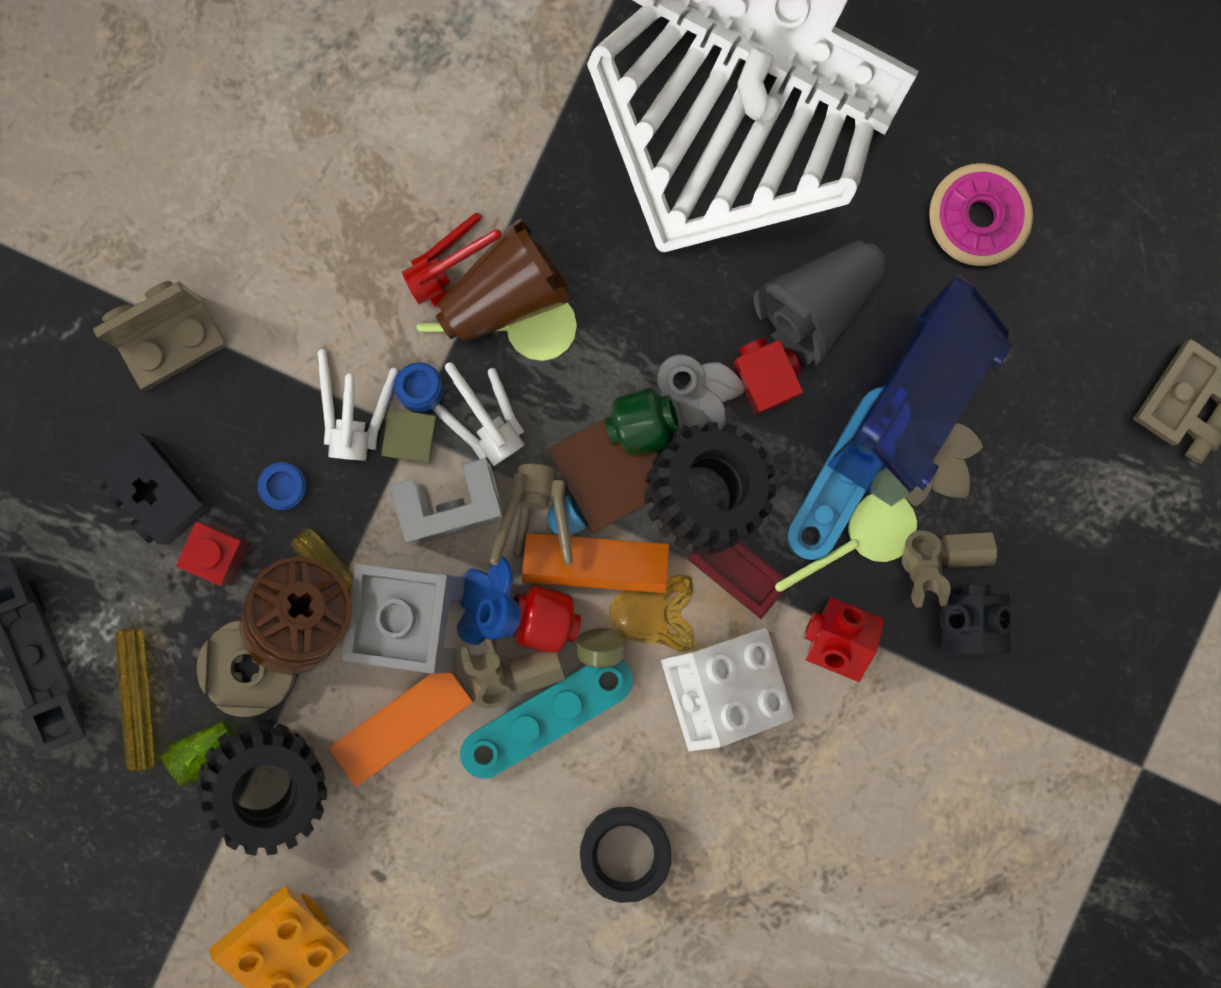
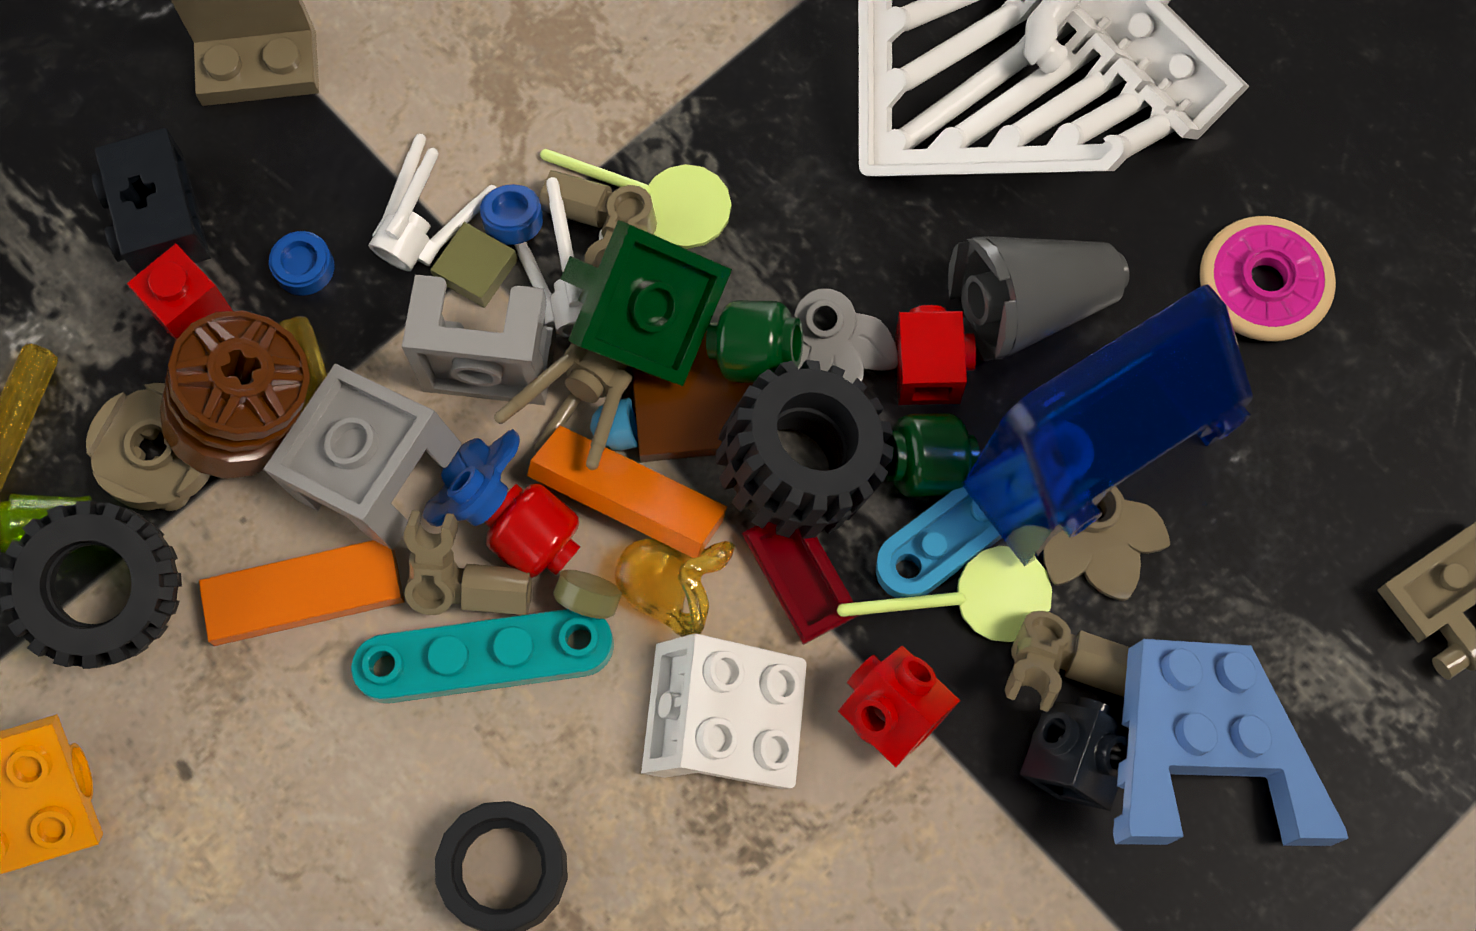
camera: 30 degrees right, 15 degrees down
red plant [402,213,501,307] -> none
reddish brown cone [436,218,574,342] -> none
none -> dark tan bar [540,170,657,267]
none -> dark green bracket [561,220,732,386]
none -> dark green head [885,413,980,497]
none -> medium blue wing [1113,639,1348,846]

